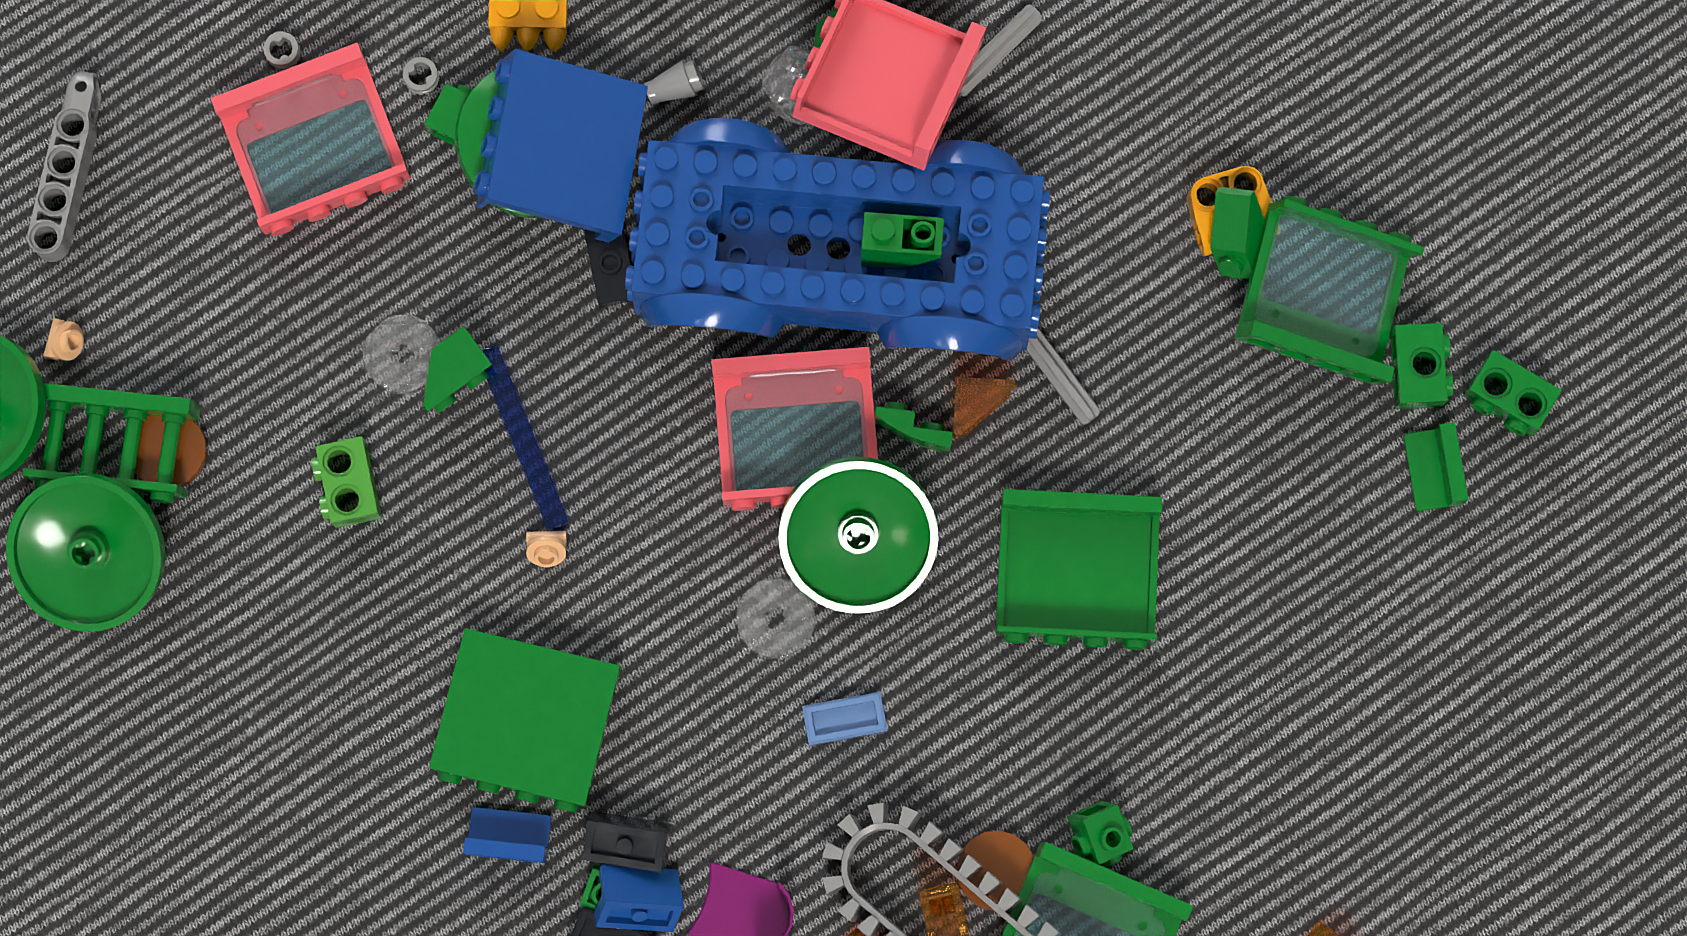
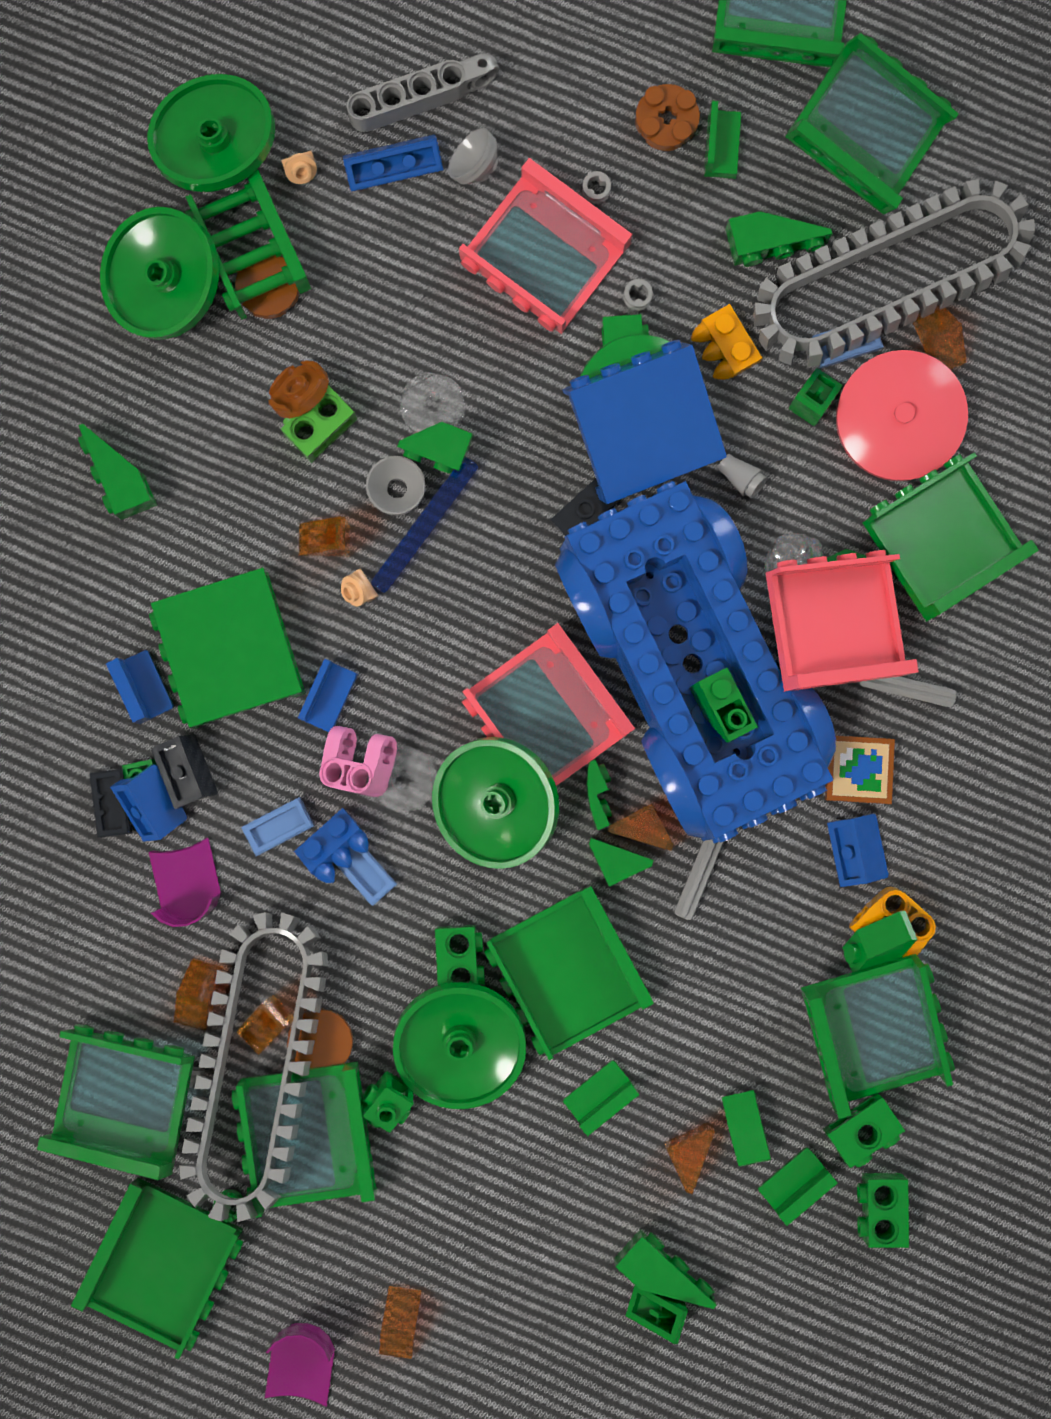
camera: 60 degrees right, 5 degrees up
none -> green slope [78,424,157,520]
none -> medium blue tile [241,797,315,856]
none -> dark orange tile [268,360,329,419]
none -> blue plate [294,808,369,883]
none -> blue panel [298,659,358,732]
none -> clear orange slope [299,516,350,557]
none -> bright pink piece [319,726,397,797]
none -> blue slope [343,135,444,191]
none -> light grey piece [366,456,425,516]
none -> green dish [393,982,526,1109]
none -> green brick [435,925,485,986]
none -> light grey piece [448,128,498,184]
none -> green panel [563,1060,639,1137]
none -> green slope [588,838,654,887]
none -> green slope [614,1229,717,1309]
none -> green slope [625,1286,688,1344]
none -> clear orange slope [664,1123,715,1195]
none -> green slope [721,1090,771,1167]
none -> tile [825,736,895,804]
none -> blue panel [827,814,888,887]

